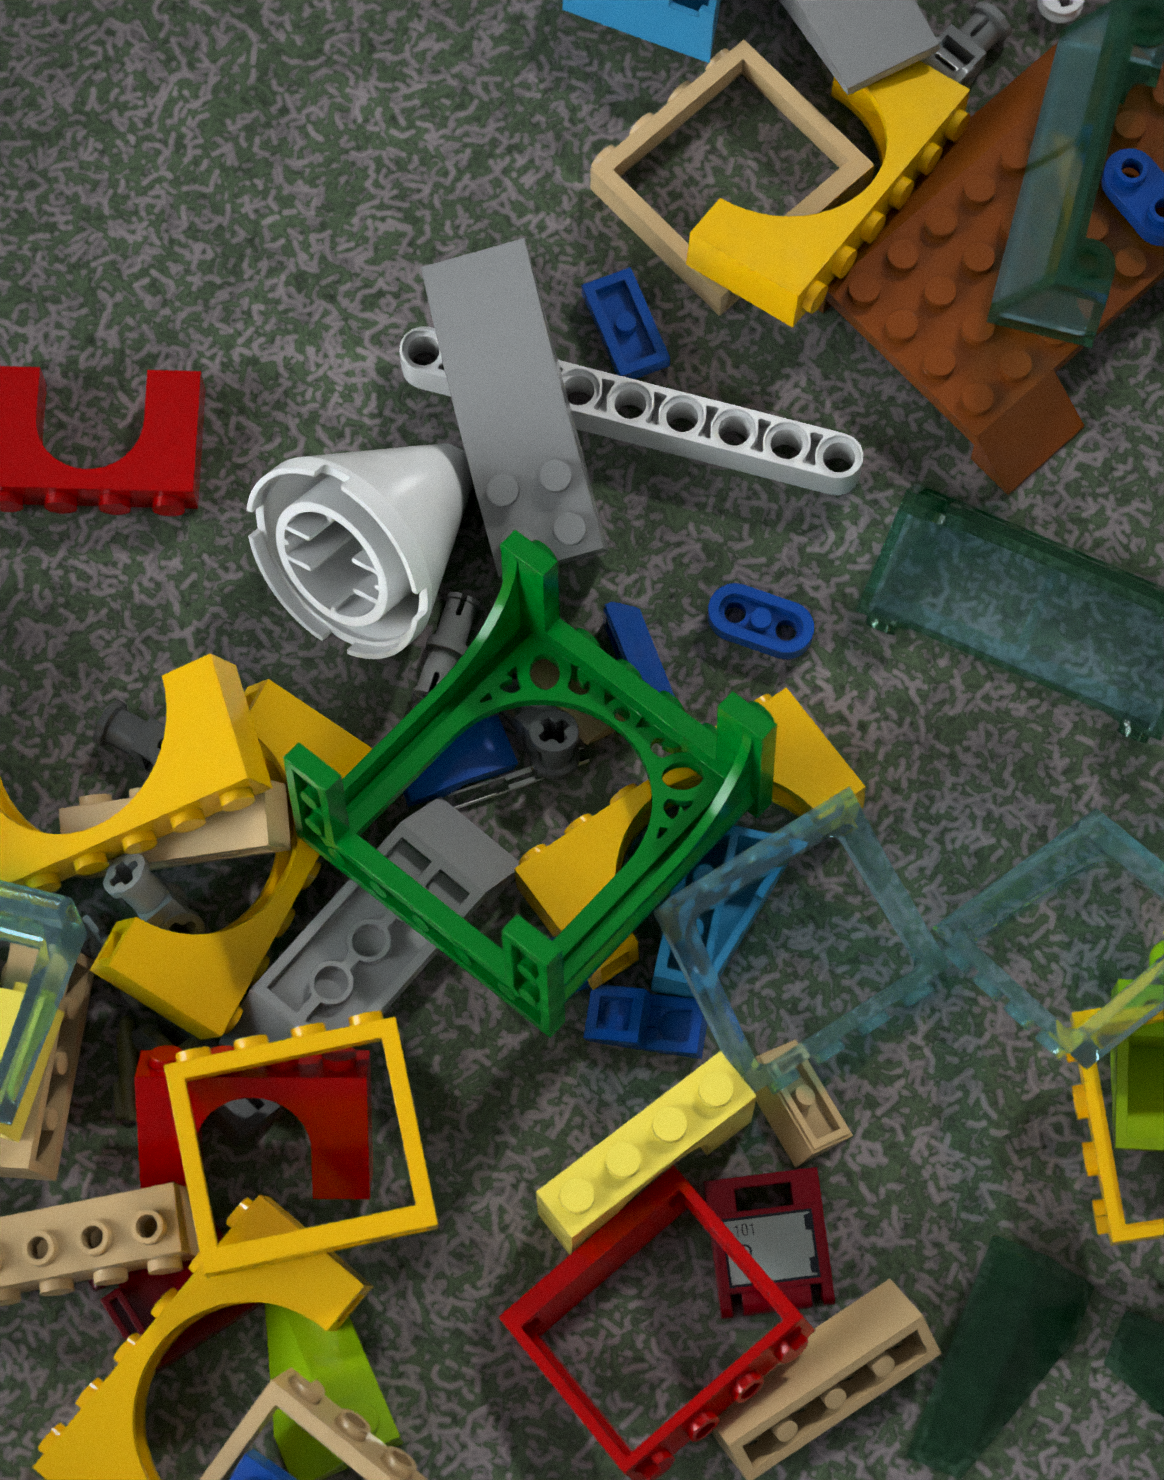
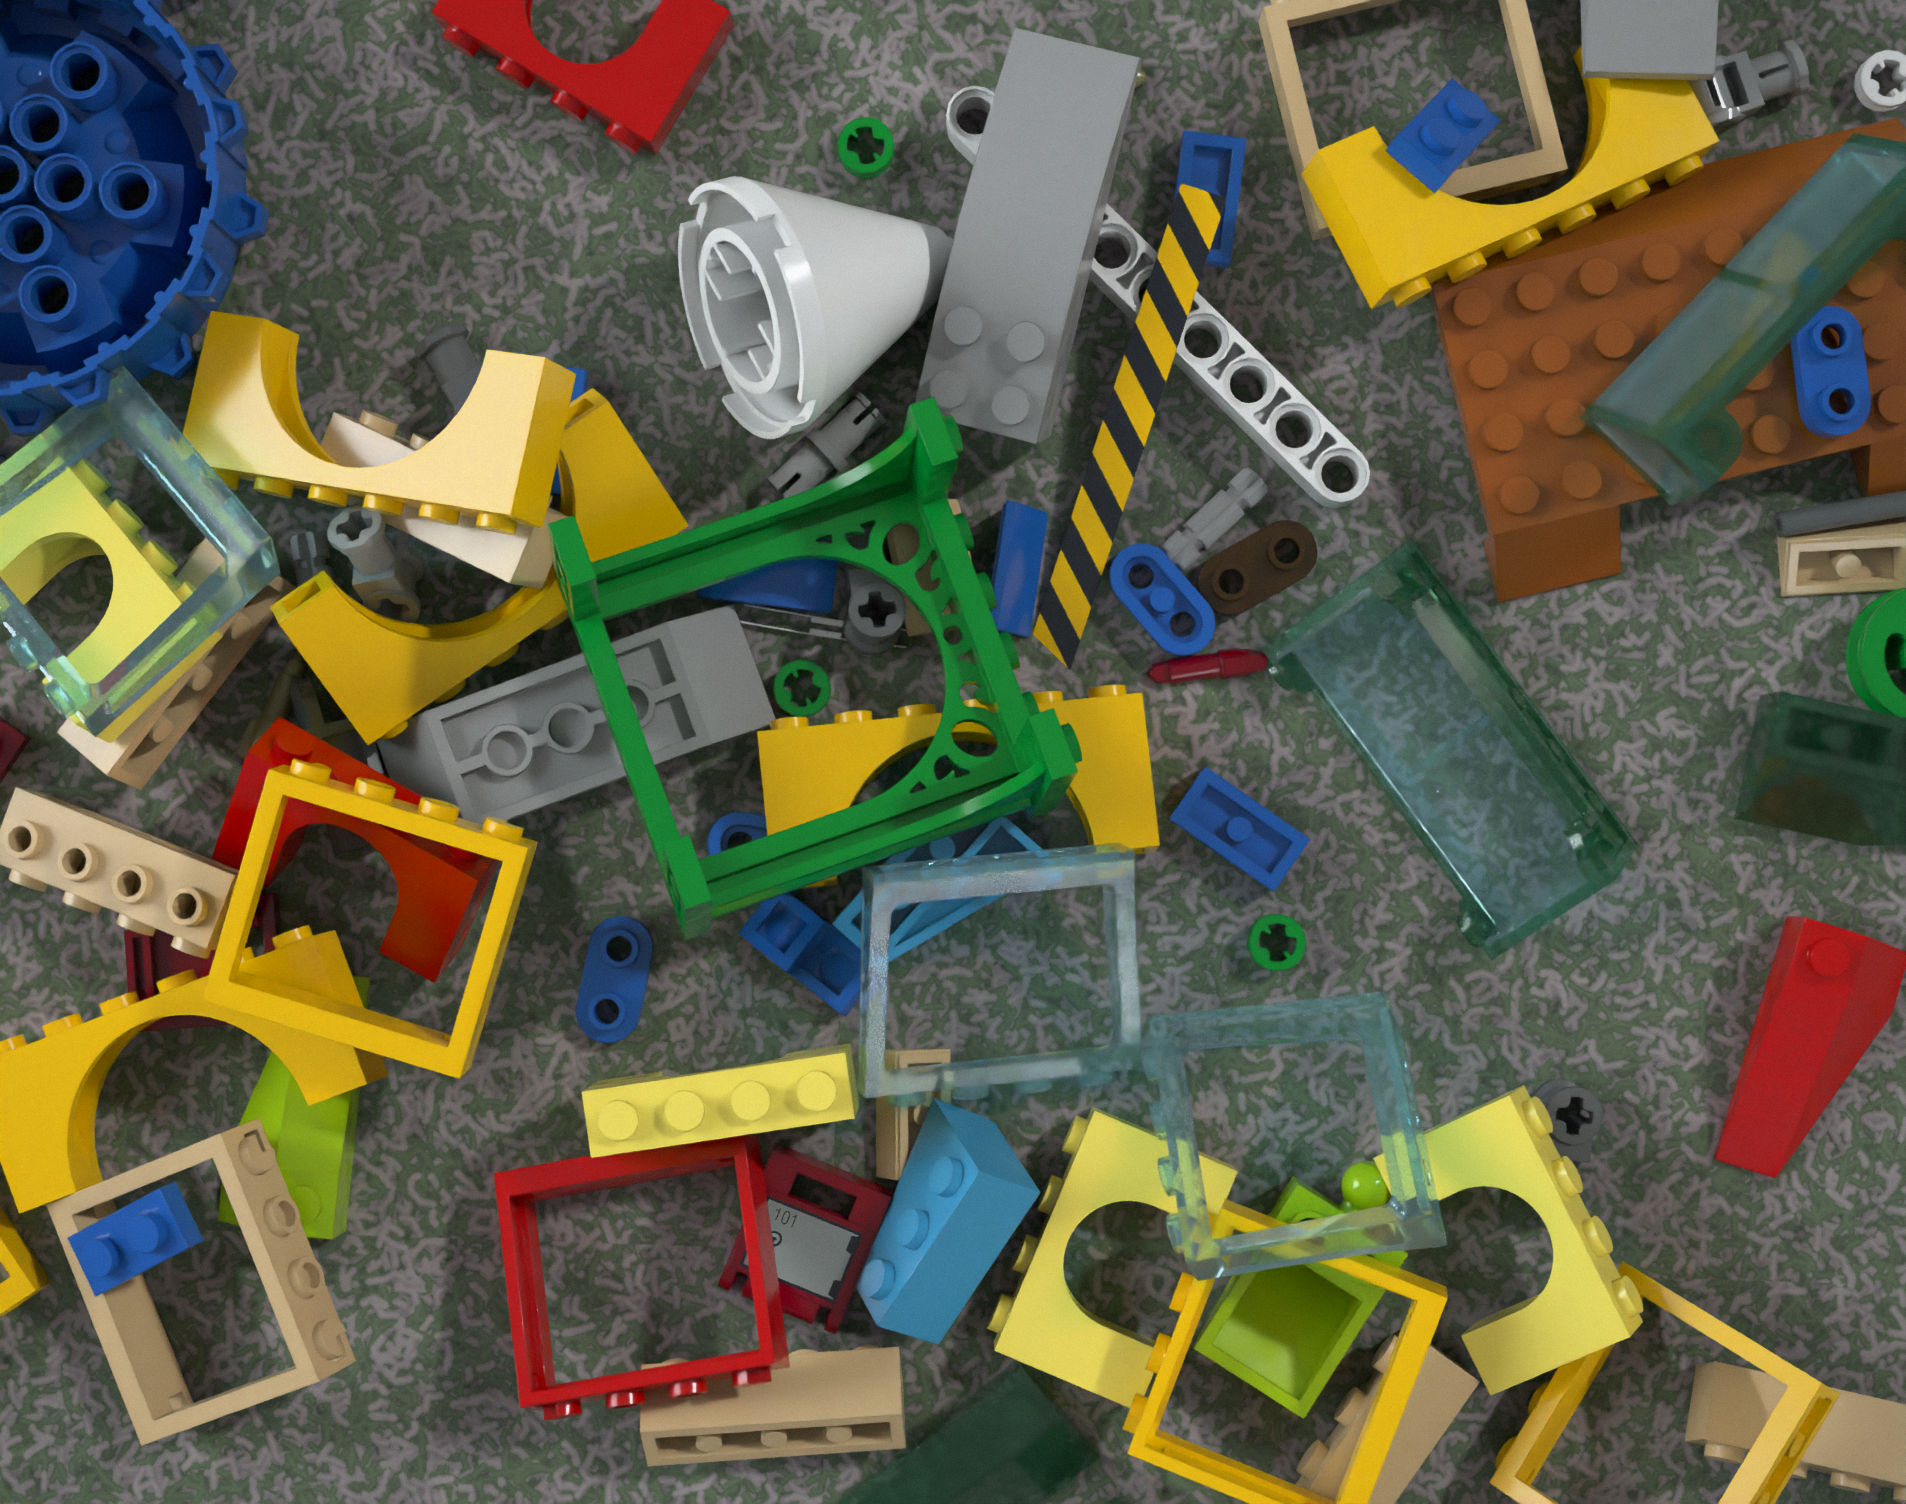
camera: 30 degrees right, 15 degrees up
none -> blue plate [576,916,654,1043]
none -> green bush [773,659,831,717]
none -> green bush [837,117,895,179]
none -> dark azure wedge [856,1098,1041,1345]
none -> light yellow arch [987,1106,1238,1408]
none -> sticker [1033,184,1226,670]
none -> dark red piece [1147,648,1268,684]
none -> light grey axle [1160,467,1268,572]
none -> blue plate [1167,766,1311,892]
none -> dark brown plate [1197,520,1318,616]
none -> green bush [1247,914,1306,971]
none -> blue plate [1385,78,1501,194]

